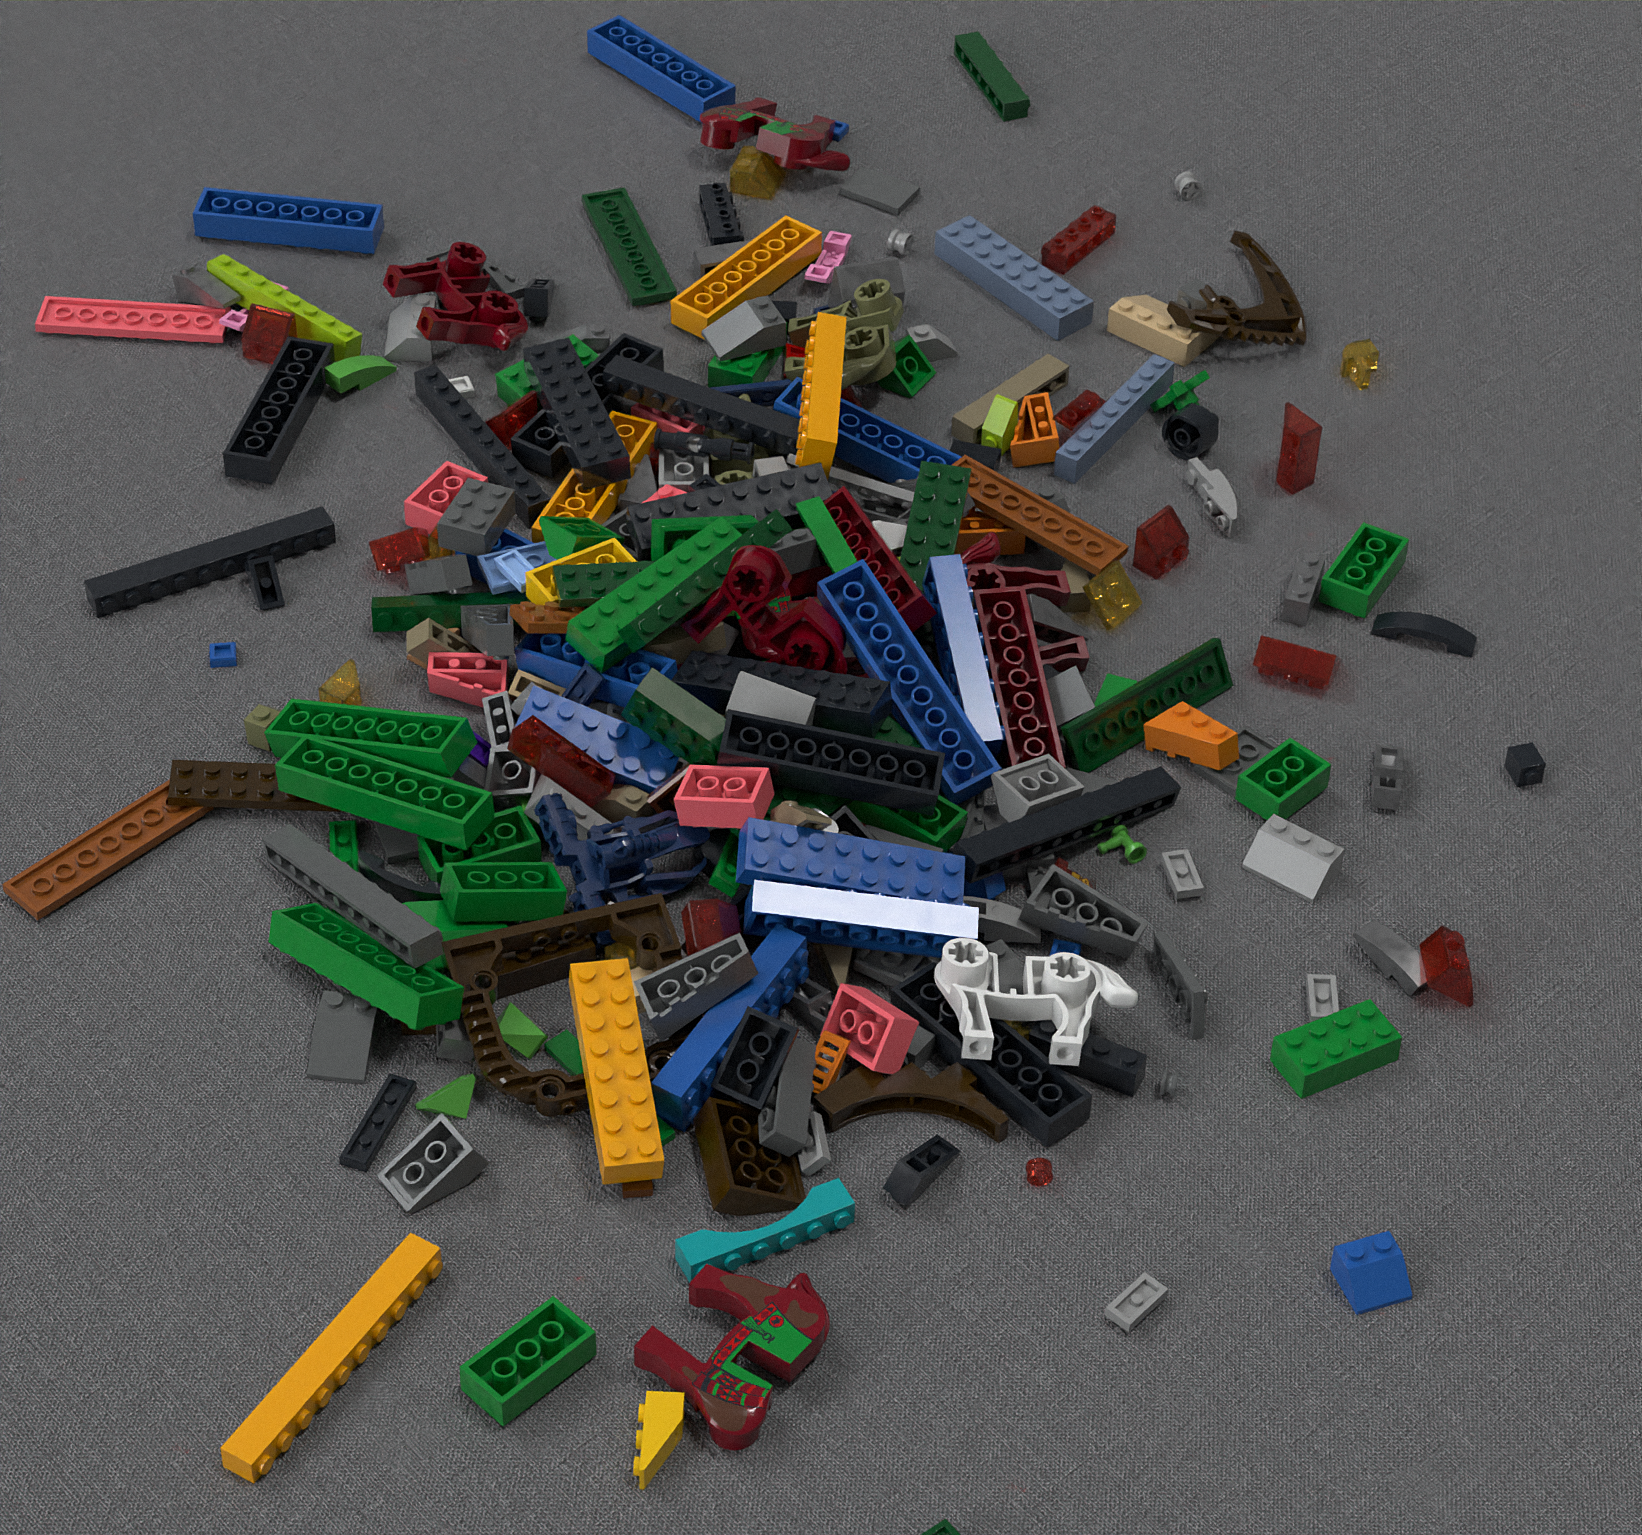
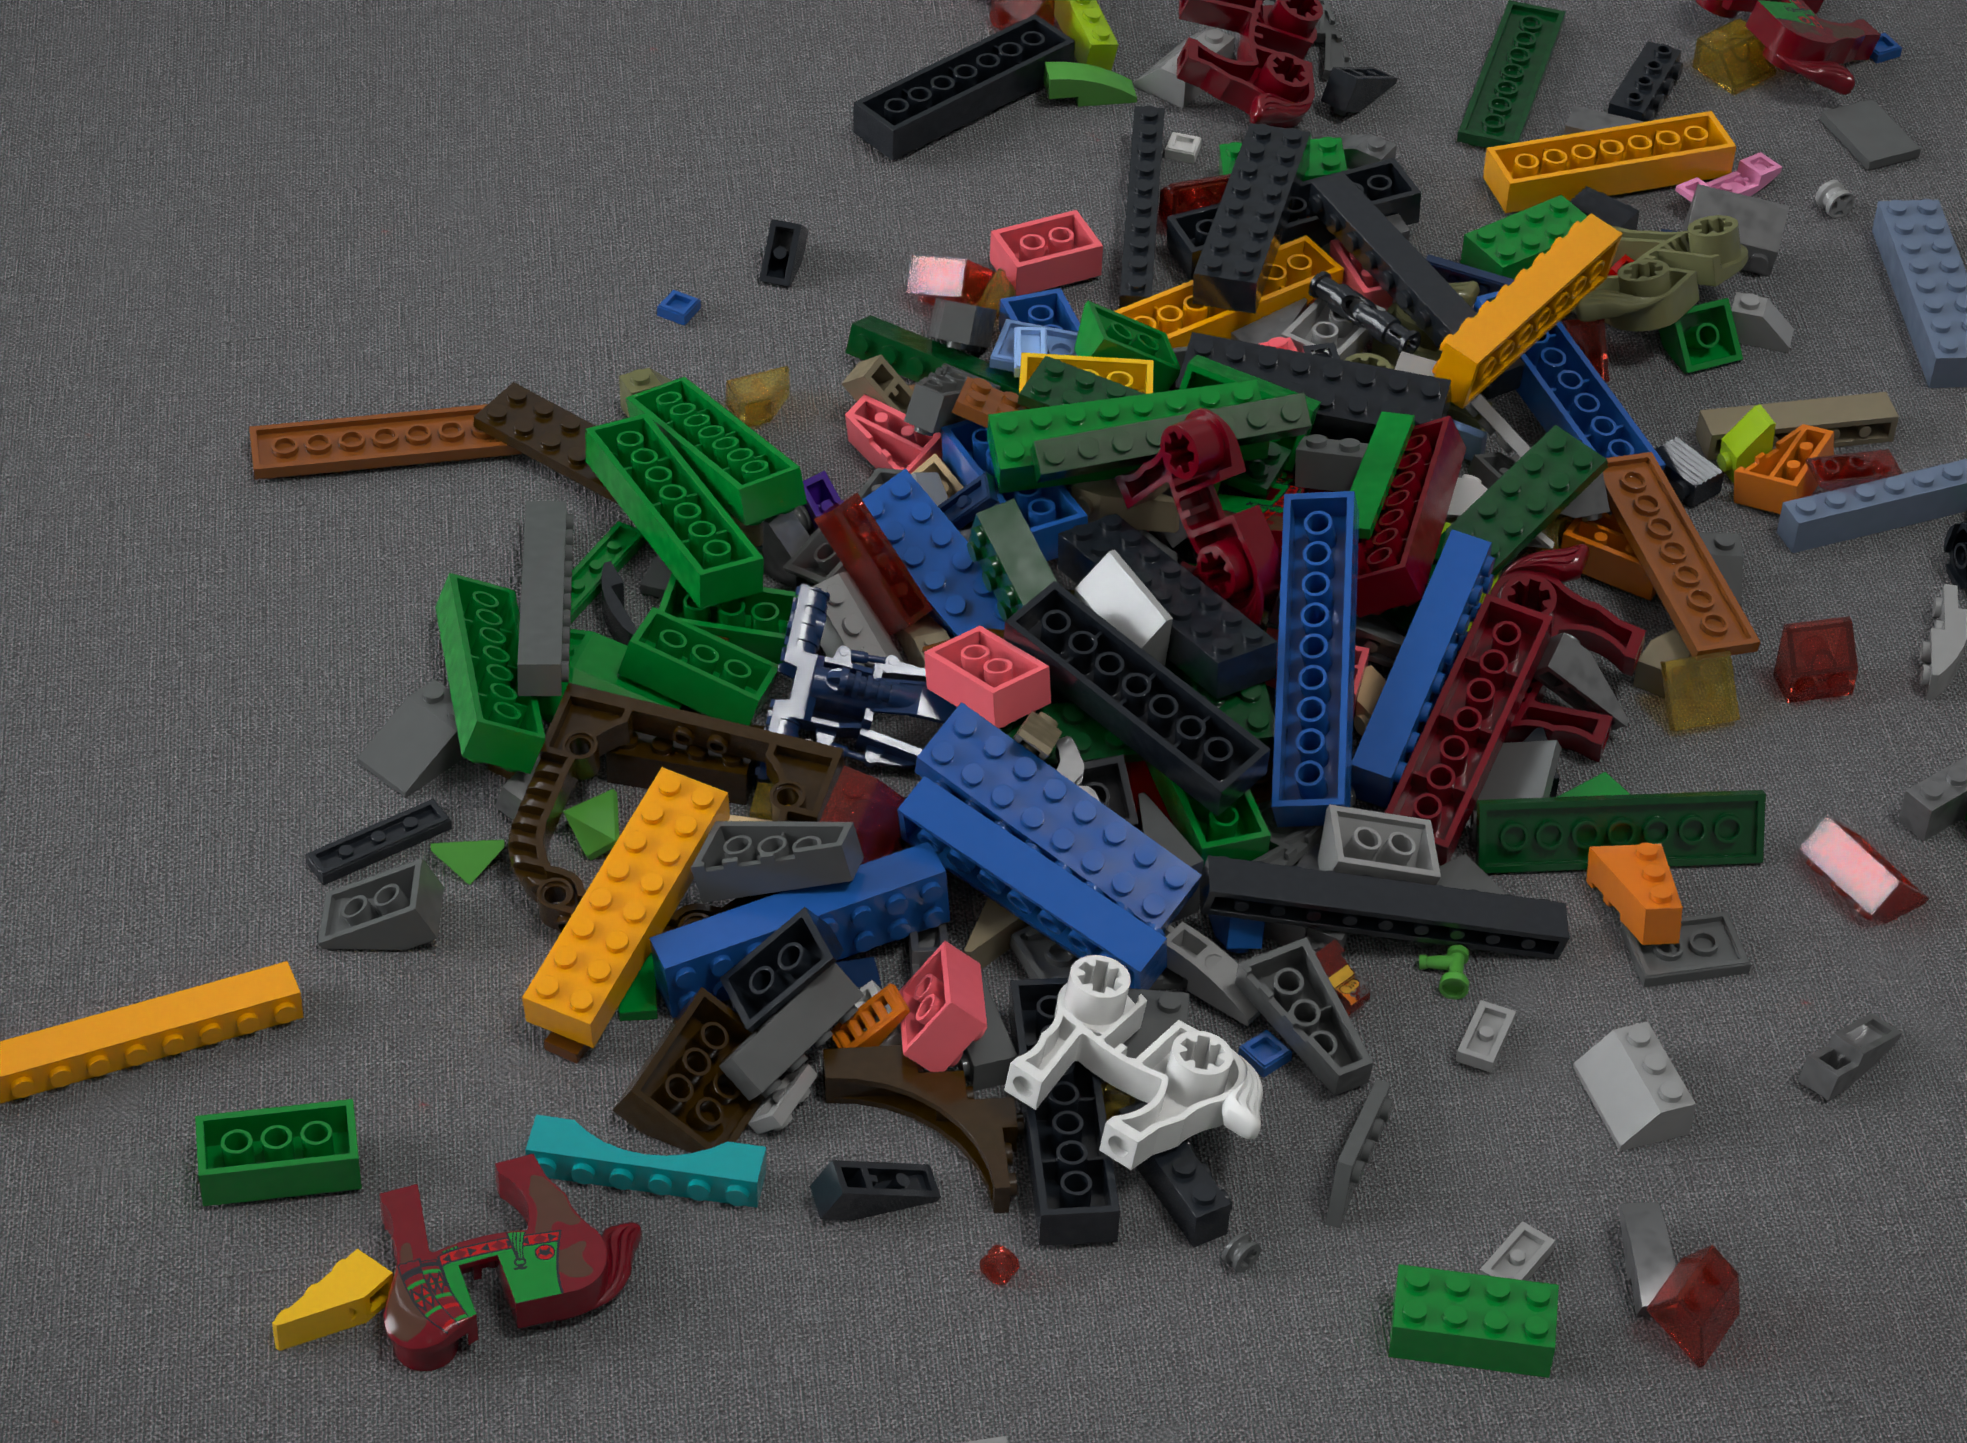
camera: 35 degrees right, 0 degrees up
black brick [84,506,336,618] -> none
dark grey brick [437,478,516,556] -> none
dark grey slope [702,295,786,361] -> none
green brick [1235,738,1332,820] -> none

